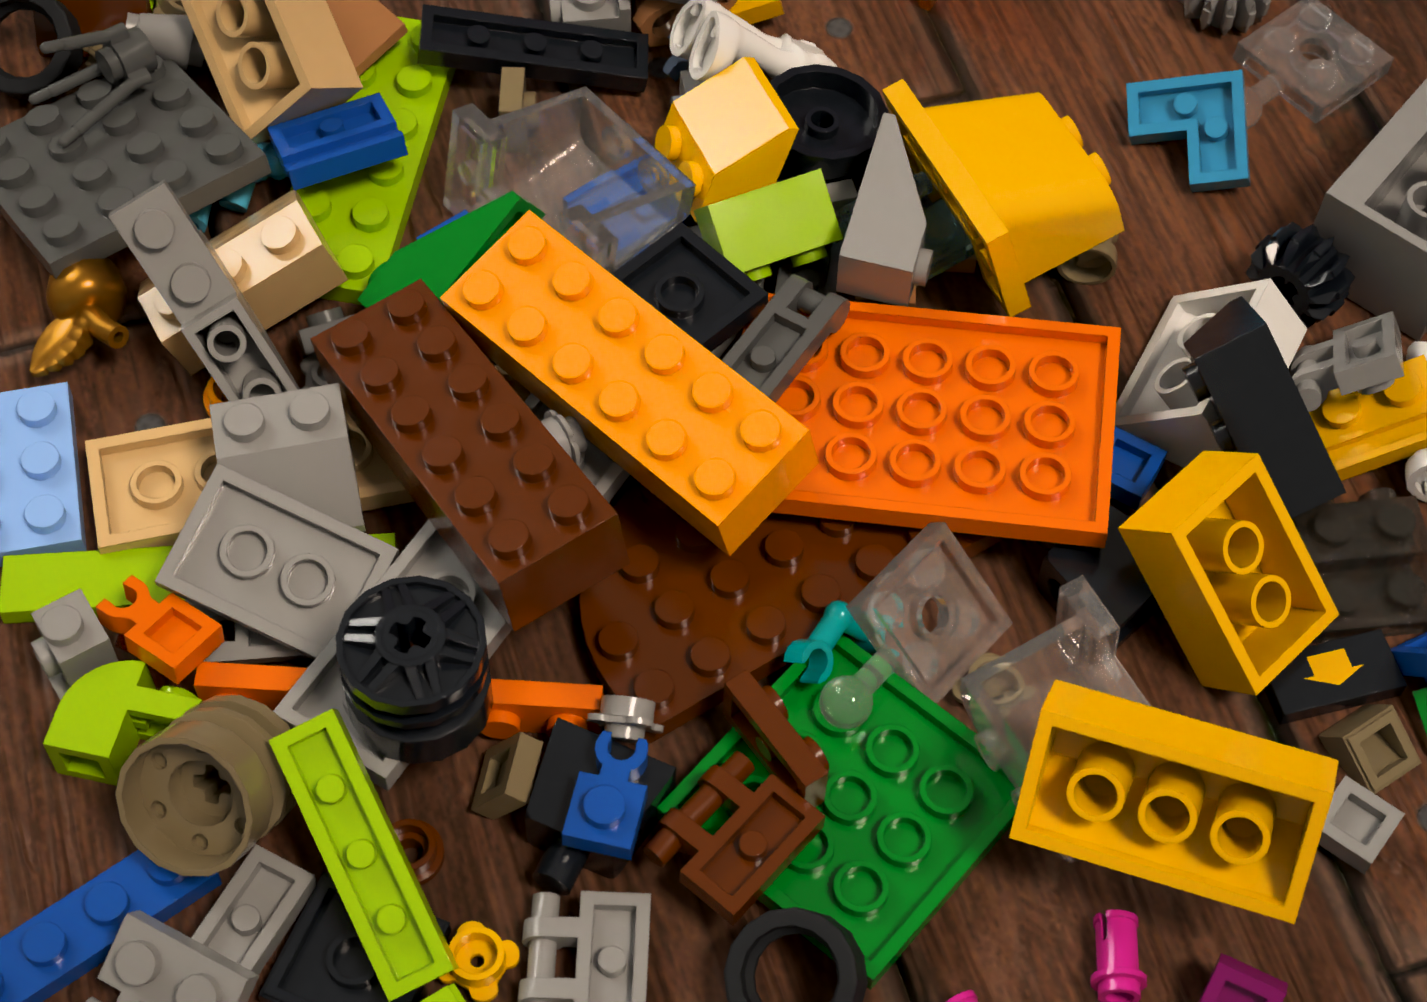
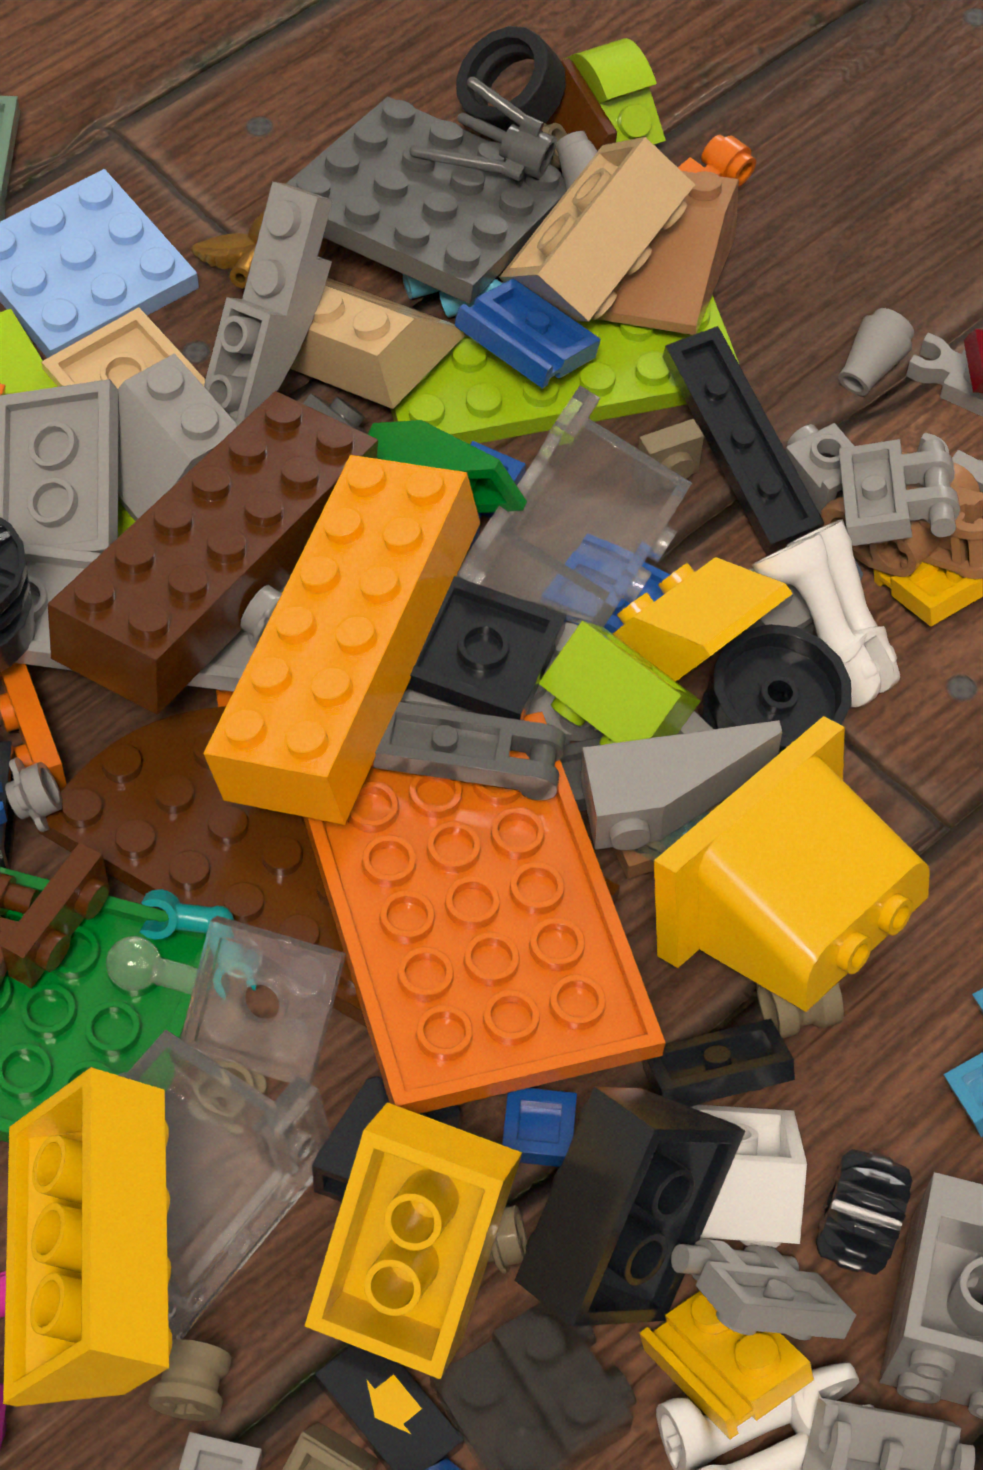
camera: 65 degrees right, 0 degrees up
none -> black plate [643,1018,795,1107]

